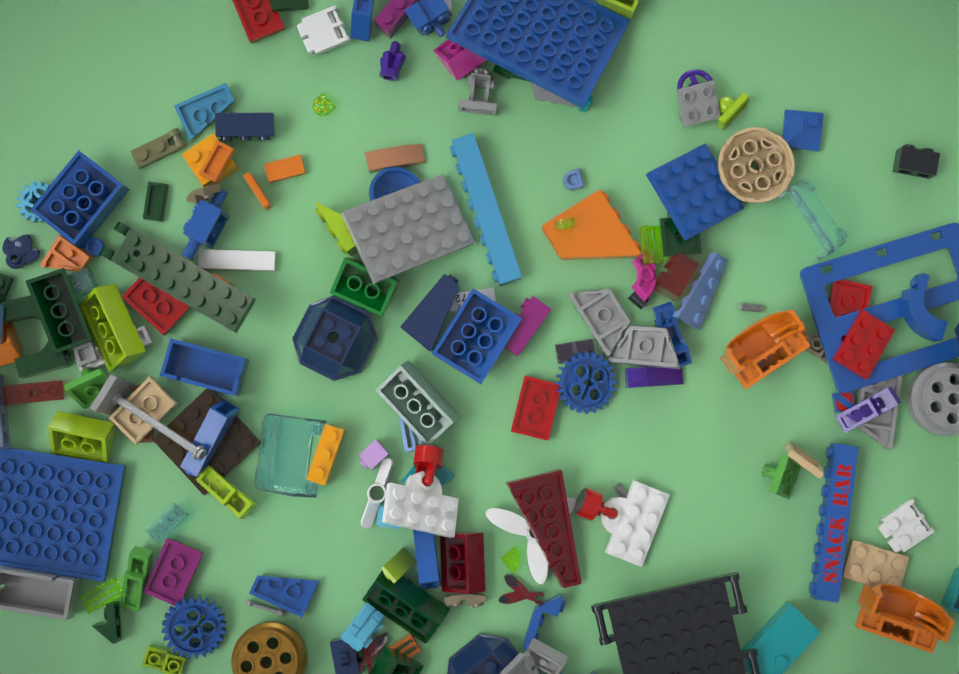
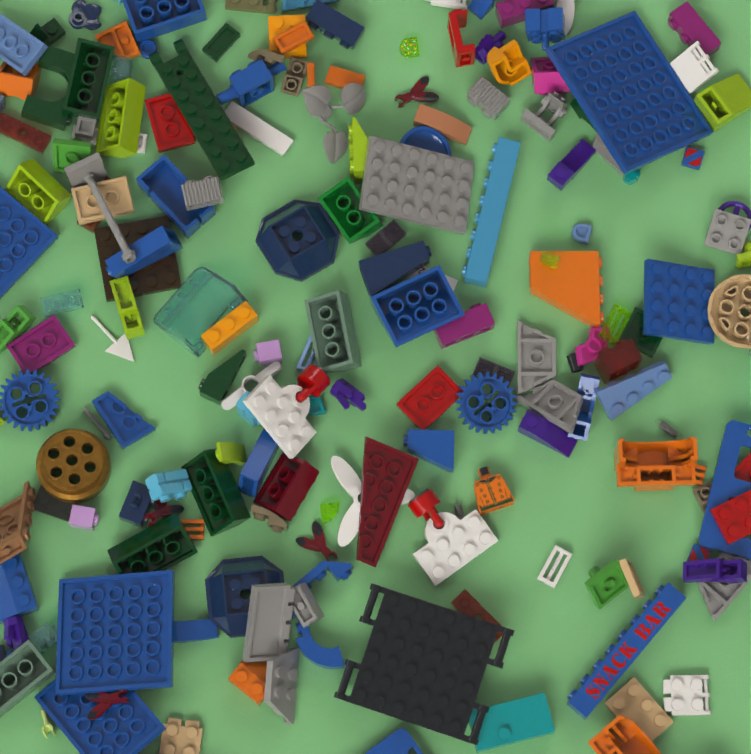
camera: 30 degrees right, 10 degrees down
none -> white piece [91,316,134,362]
none -> light grey brick [181,175,224,211]
none -> dark green slope [198,349,247,406]
none -> dark tan slope [280,57,309,97]
none -> light grey plant [301,83,366,164]
none -> dark purple rock [330,378,367,411]
none -> clear purple tile [365,220,406,256]
none -> dark red piece [395,76,439,108]
none -> blue slope [404,429,454,472]
none -> red window [447,9,476,68]
none -> clear red tile [451,589,503,643]
none -> light grey brick [467,76,510,120]
none -> orange torso [473,467,515,515]
none -> light orange brick [487,39,532,86]
none -> white tile [537,545,572,589]
none -> dark purple slope [547,139,596,191]
none -> blue tile [681,146,705,170]

